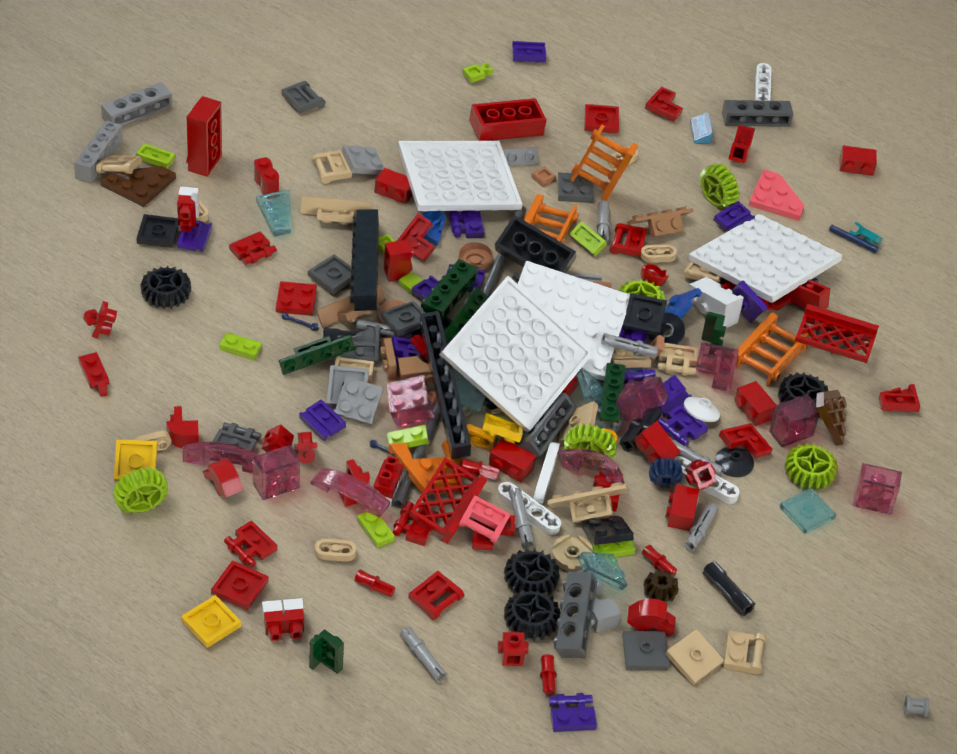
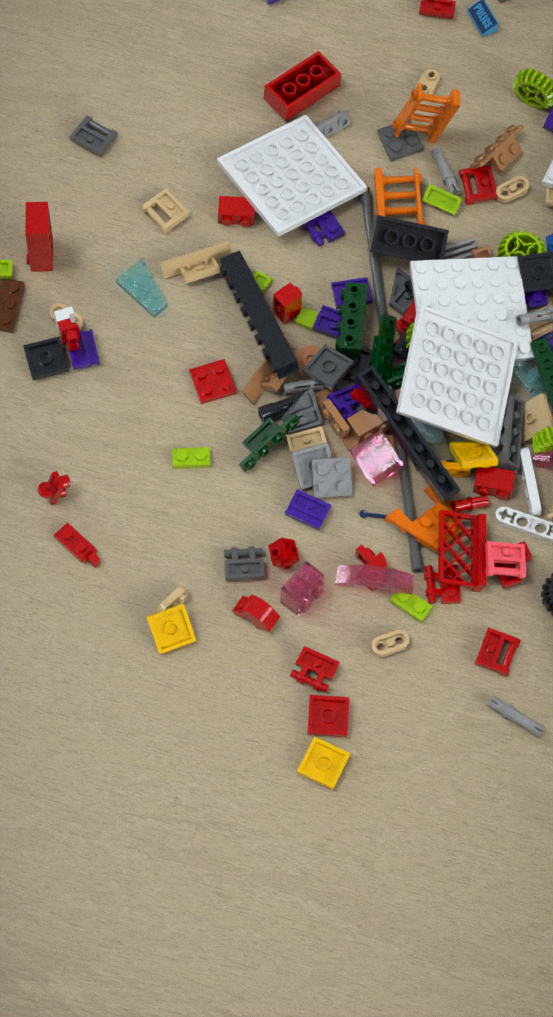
camera: 20 degrees left, 20 degrees up
lime gear [113,467,169,514] -> none
black gear [140,266,191,309] -> none
red brick [166,406,199,449] -> none
clear pink slope [183,442,263,475] -> none
red plate [229,231,277,265] -> none
red brick [254,157,279,198] -> none
red hips [262,598,304,641] -> none
dark blue hinge [282,313,318,331] -> none
red hips [294,432,318,464] -> none
dark grey plate [308,254,352,294] -> none
dark green bracket [309,629,344,674] -> none
light grey plate [341,146,384,175] -> none
red axle [354,569,396,597] -> none
red hips [372,456,403,507] -> none
lime plate [387,425,429,448] -> none
red plate [397,213,435,262] -> none
blue wing [422,211,446,247] -> none
nougat piece [458,242,493,270] -> none
lime plate [462,62,494,83] -> none
light grey pin [509,488,535,547] -> none
nougat tile [531,167,556,187] -> none
red plate [584,104,619,134] -> none
red hair [640,264,669,287] -> none
red brick [728,125,755,163] -> none

